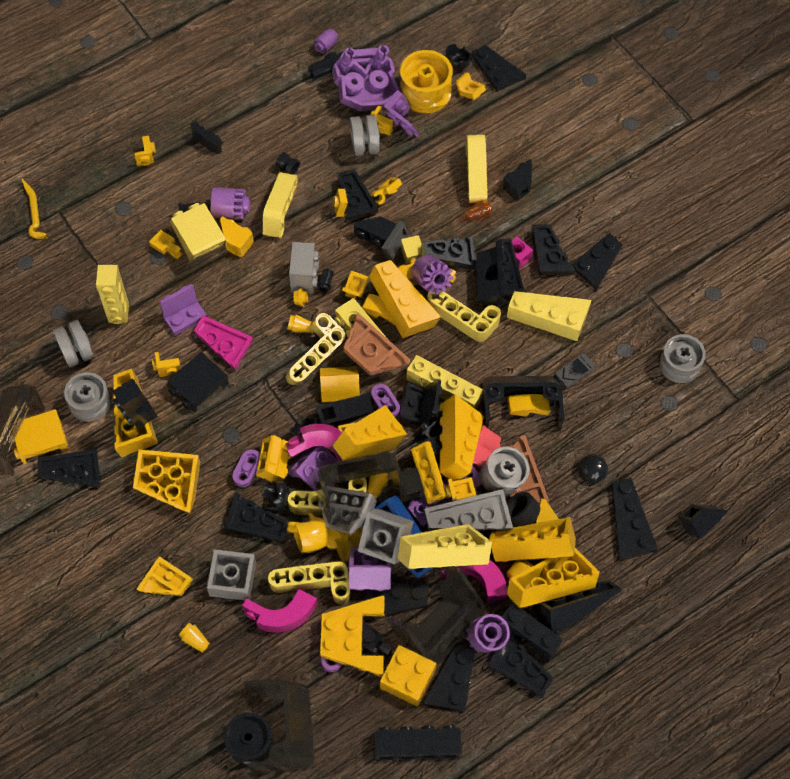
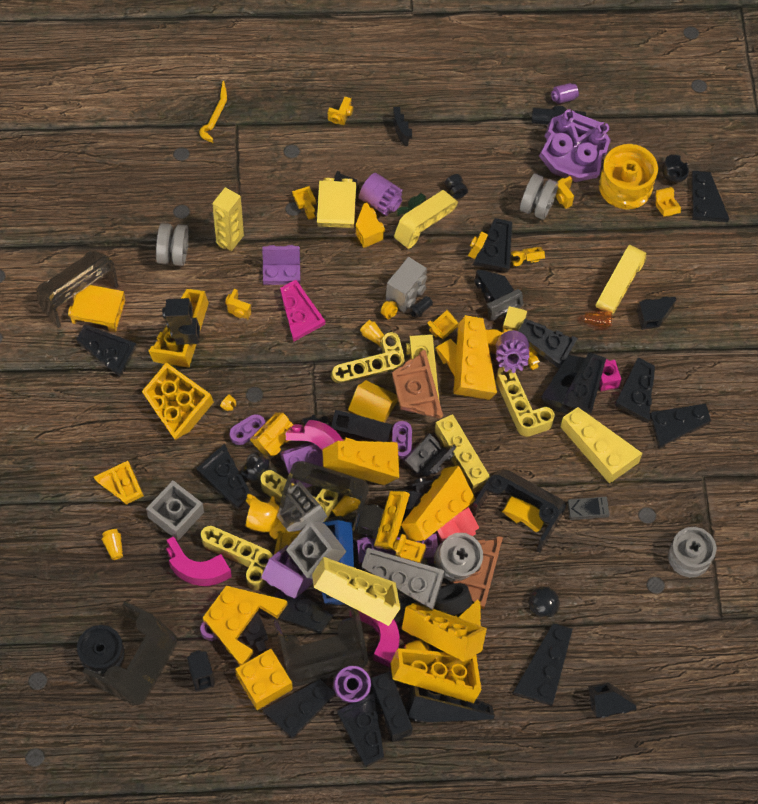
camera: 30 degrees right, 0 degrees up
light grey wheel [64,372,111,422] -> none
black panel [167,351,229,413] -> none
black brick [375,725,462,761] -> none
medium lavender bracket [384,90,419,137] -> none
none -> black brick [187,650,215,692]
none -> yellow hinge [220,394,237,411]
none -> clear green plate [396,193,426,217]

